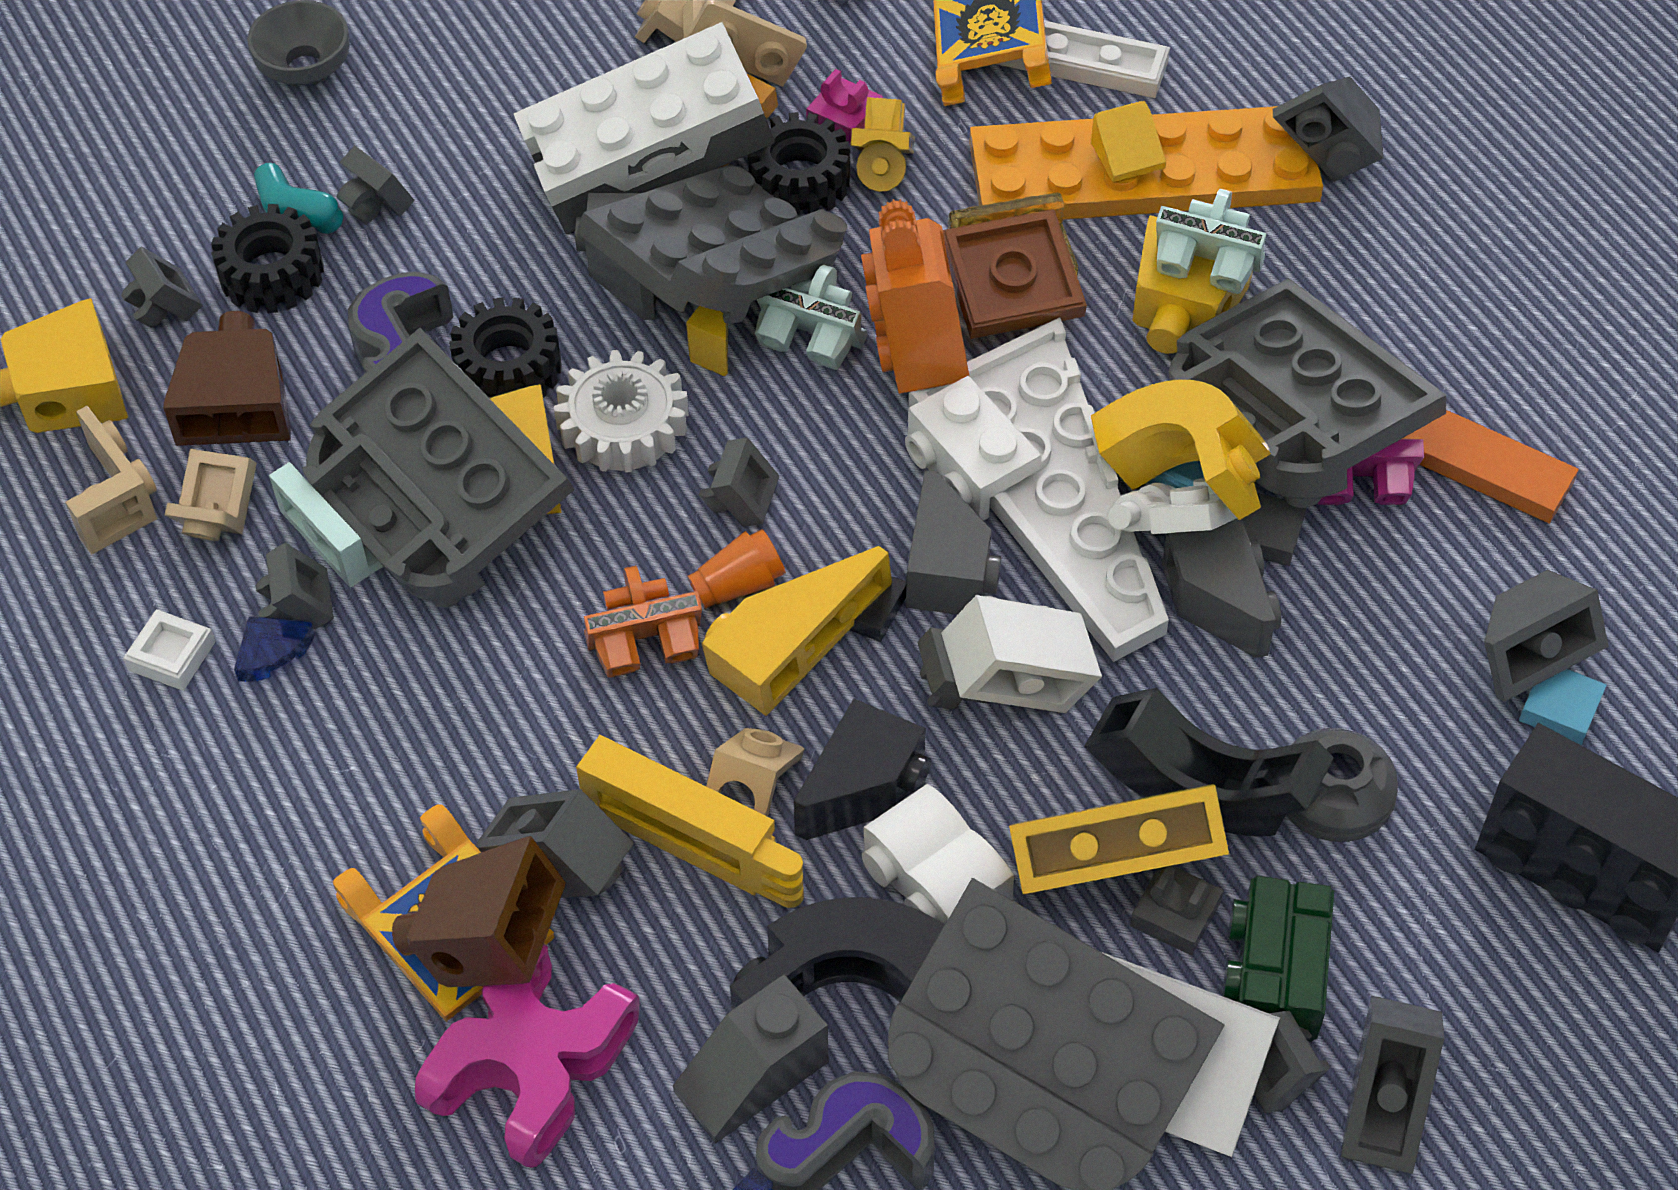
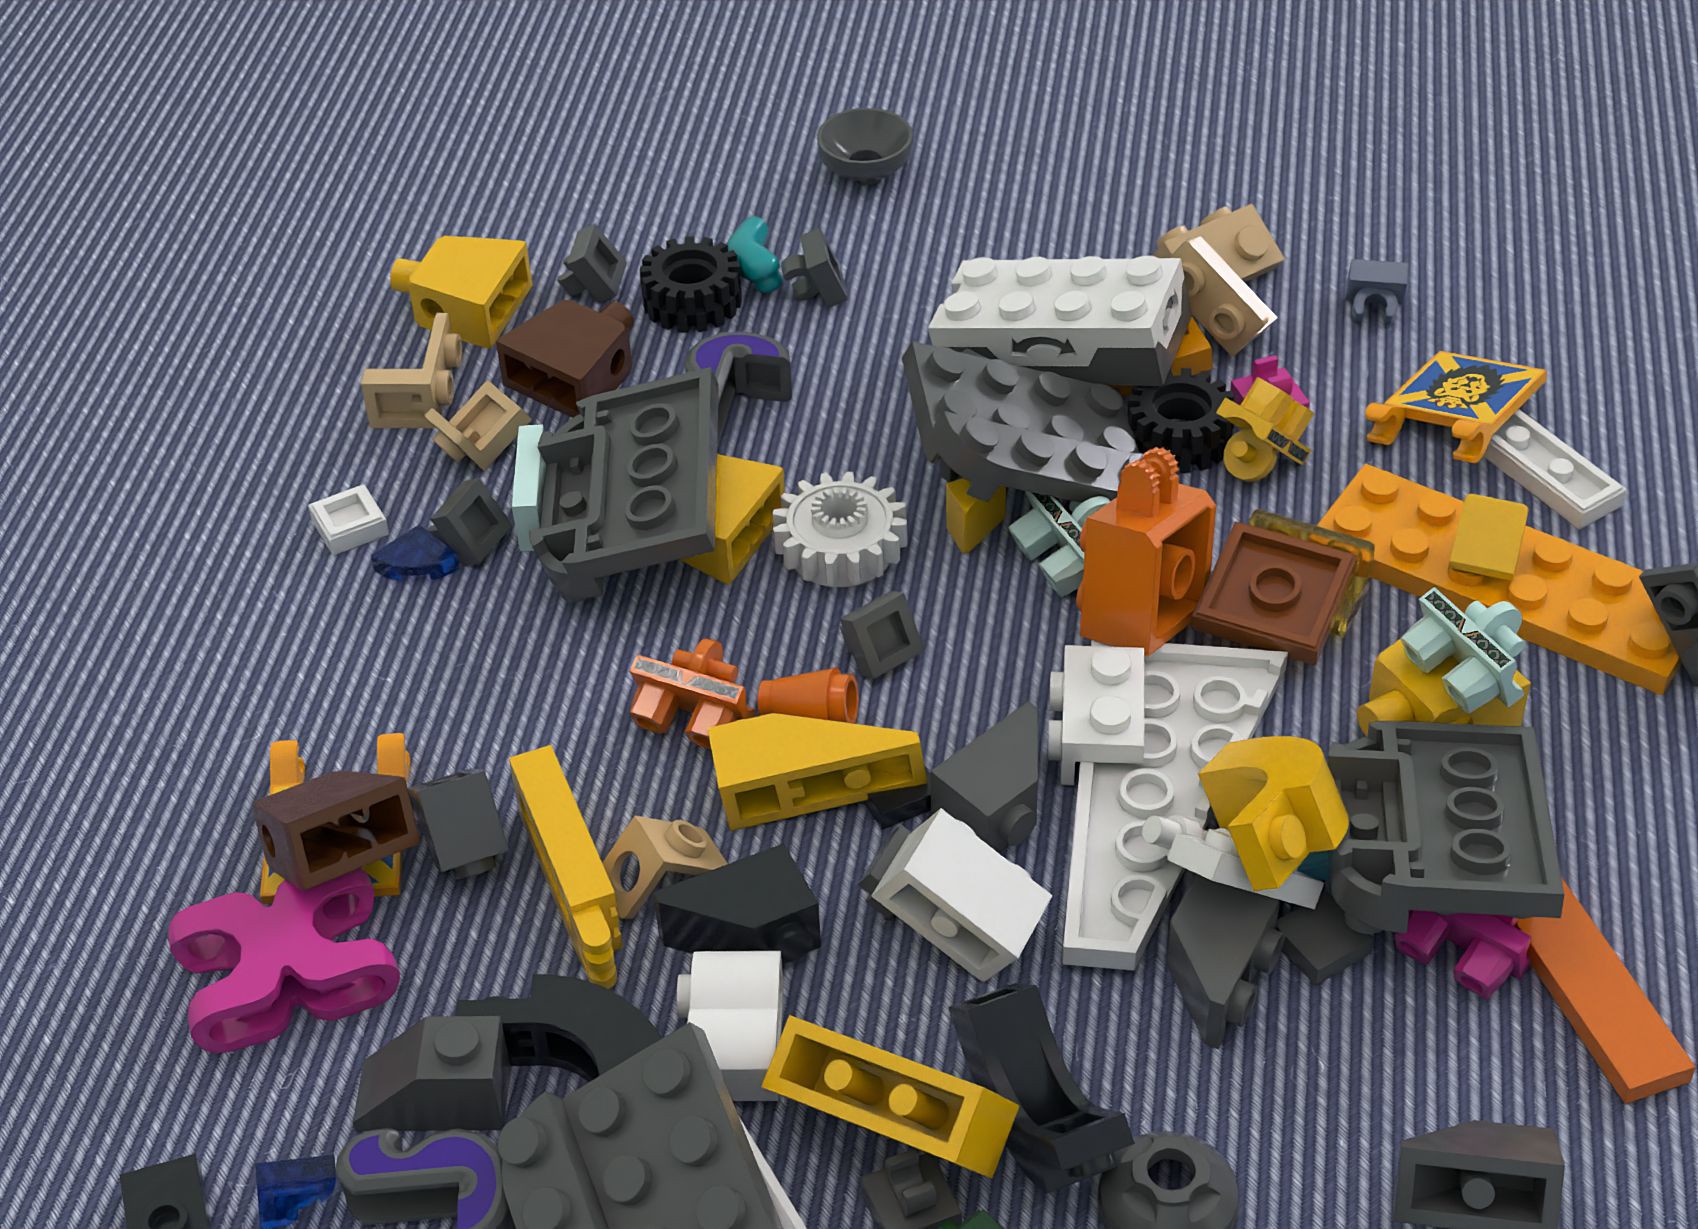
camera: 40 degrees right, 10 degrees down
black tyre [449,297,562,398] -> none

